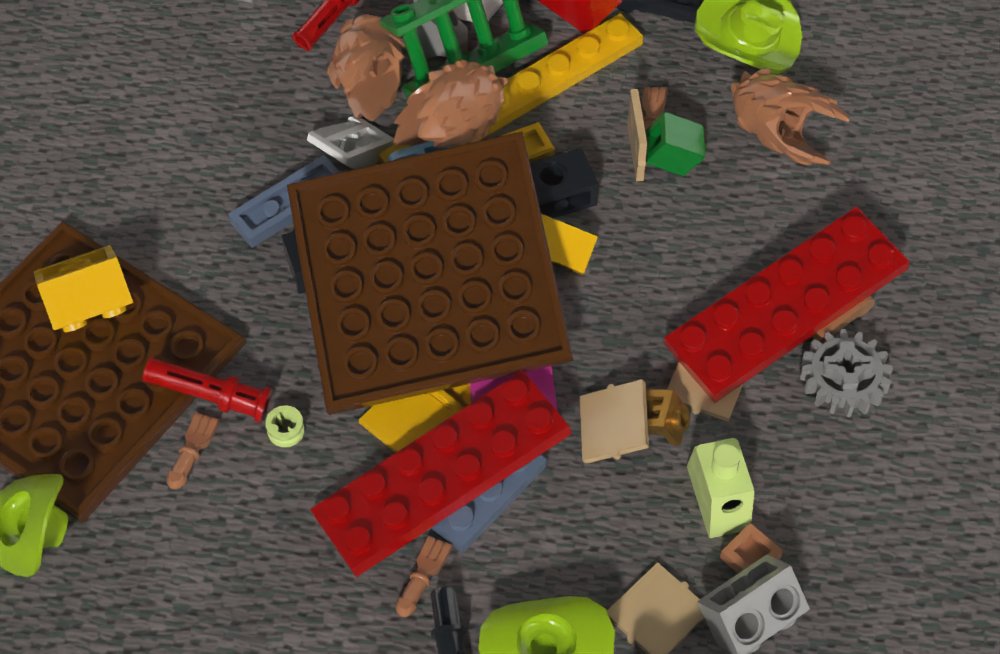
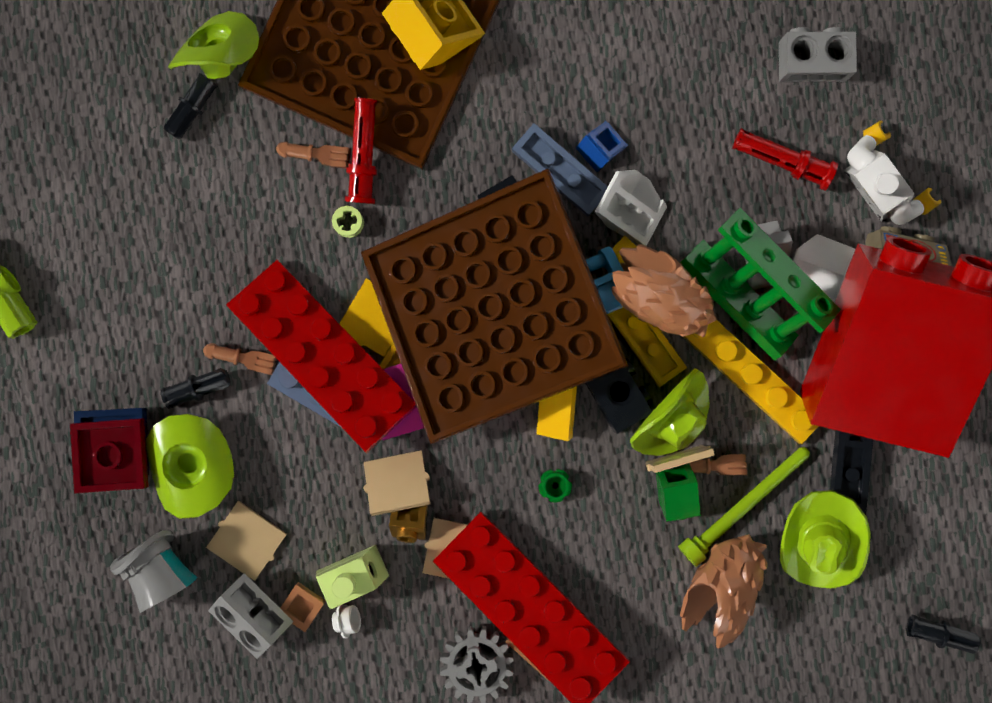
camera: 80 degrees right, 30 degrees up
nougat head [326,14,406,121] -> none
none -> black axle [164,73,218,139]
none -> white plate [332,604,361,638]
none -> green plate [538,469,572,503]
none -> blue slope [576,121,628,172]
none -> lime hat [630,368,710,456]
none -> lime piece [678,447,810,568]

